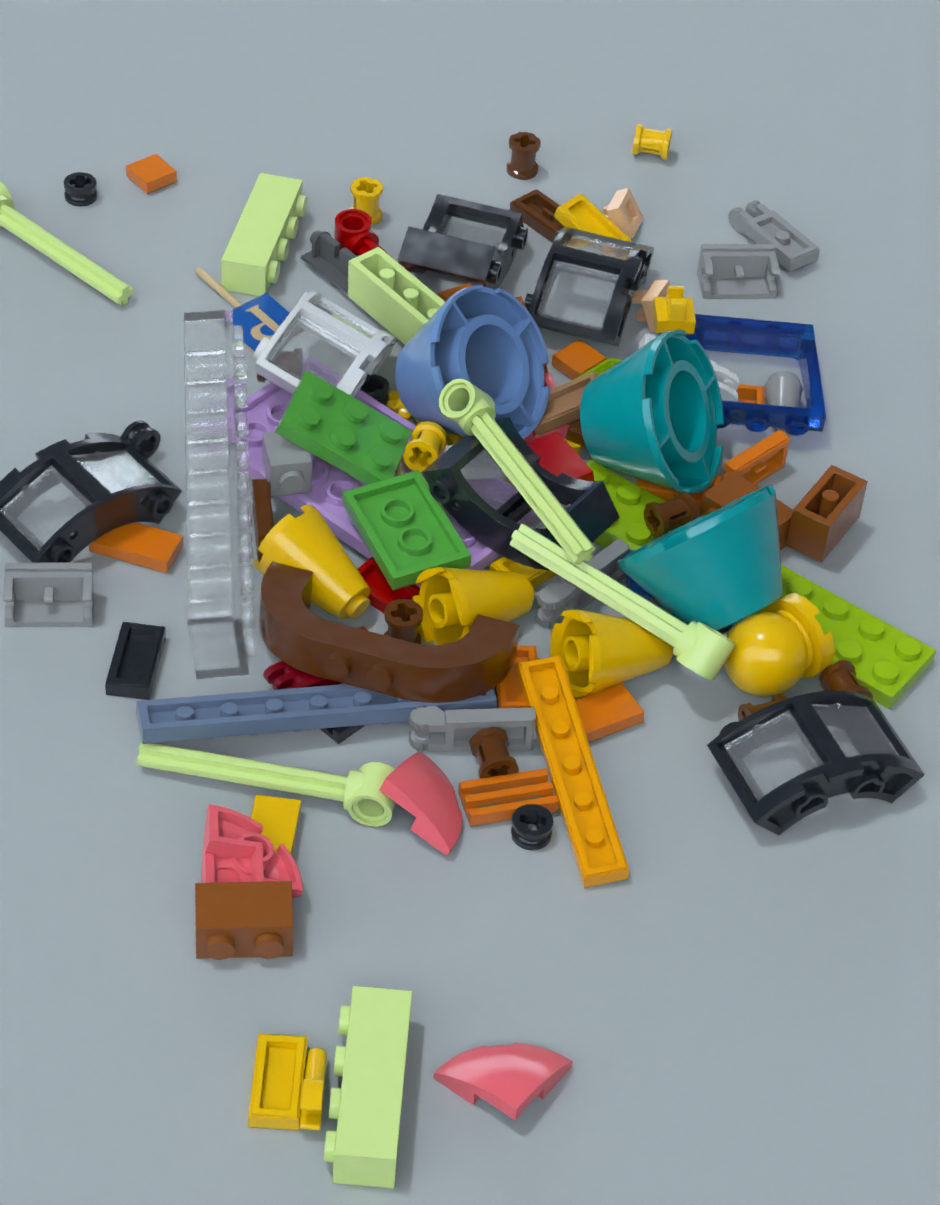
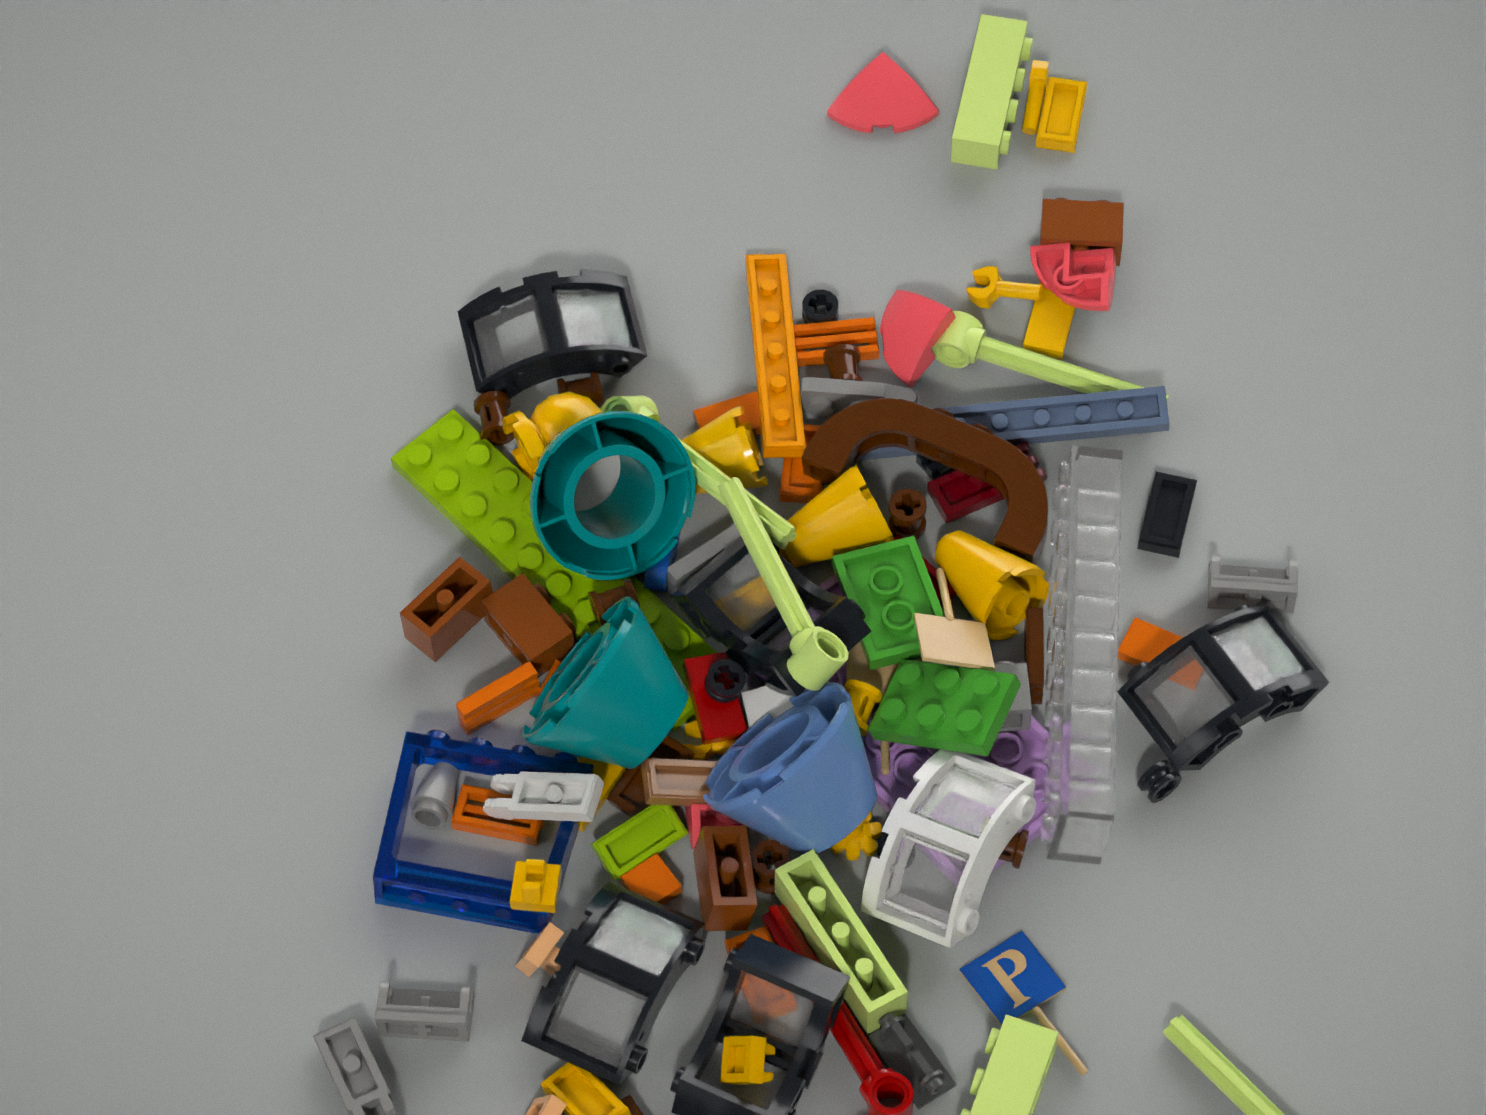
camera: 165 degrees left, 15 degrees up
none -> black bush [704,659,746,703]
none -> yellow tile [720,1036,775,1085]
none -> tan piece [913,568,995,671]
none -> yellow bar [966,266,1044,309]

